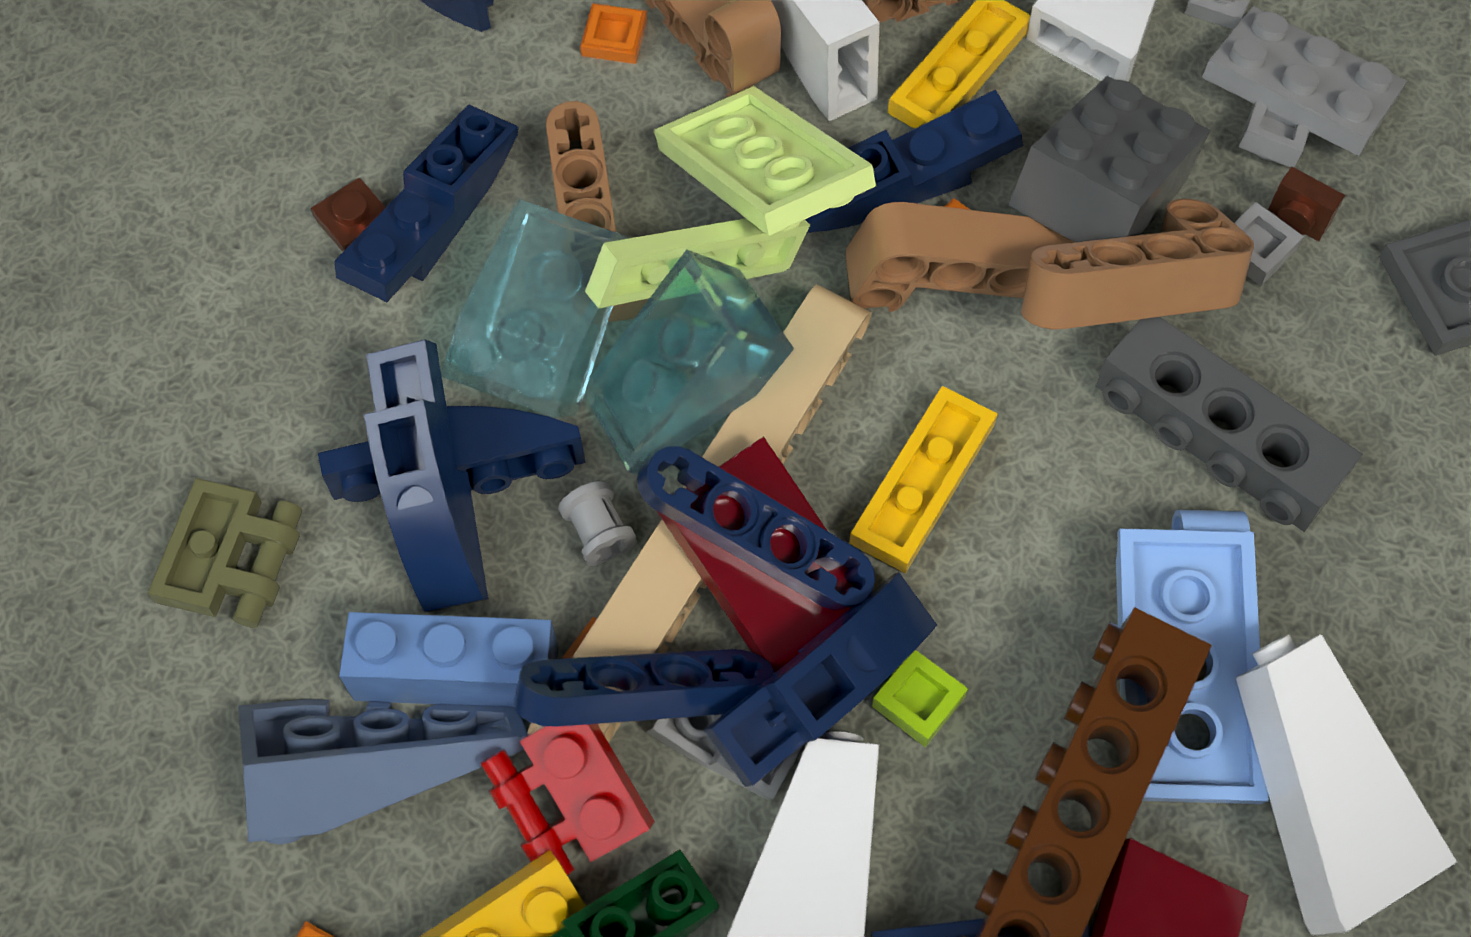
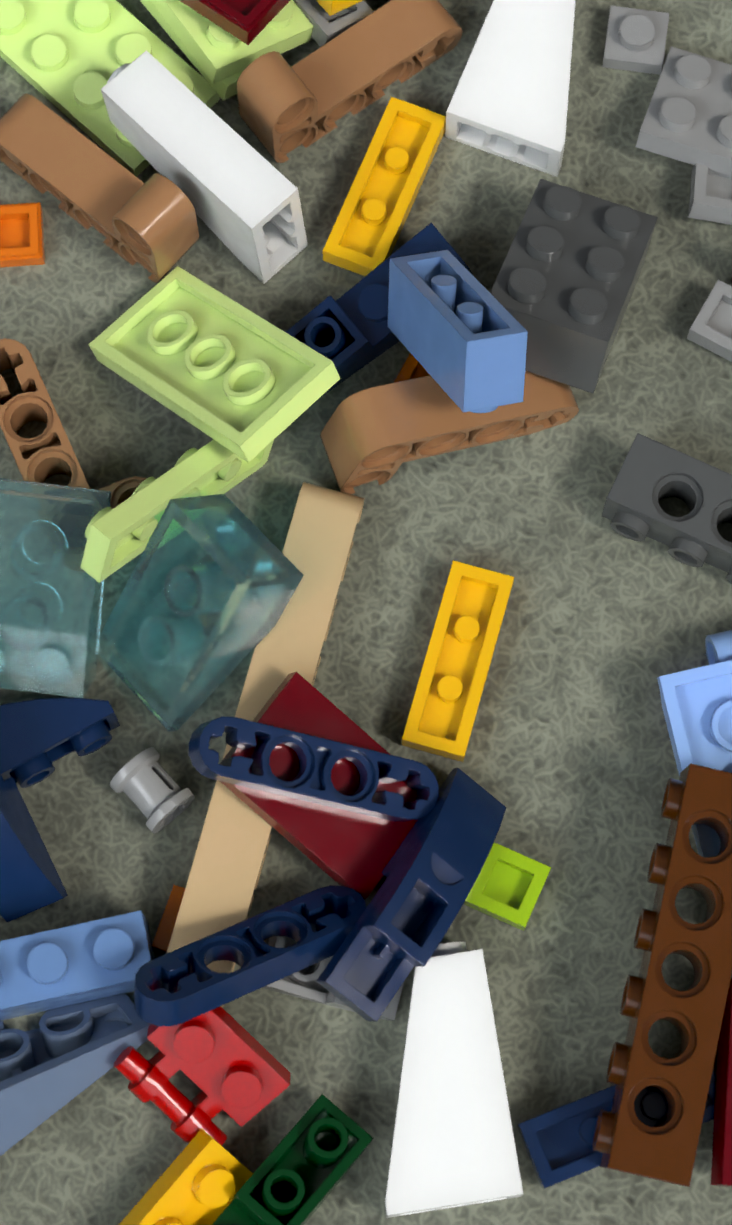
camera: 15 degrees left, 10 degrees up
medium nougat beam [1021,199,1254,330] -> none
none -> medium blue brick [387,250,528,413]

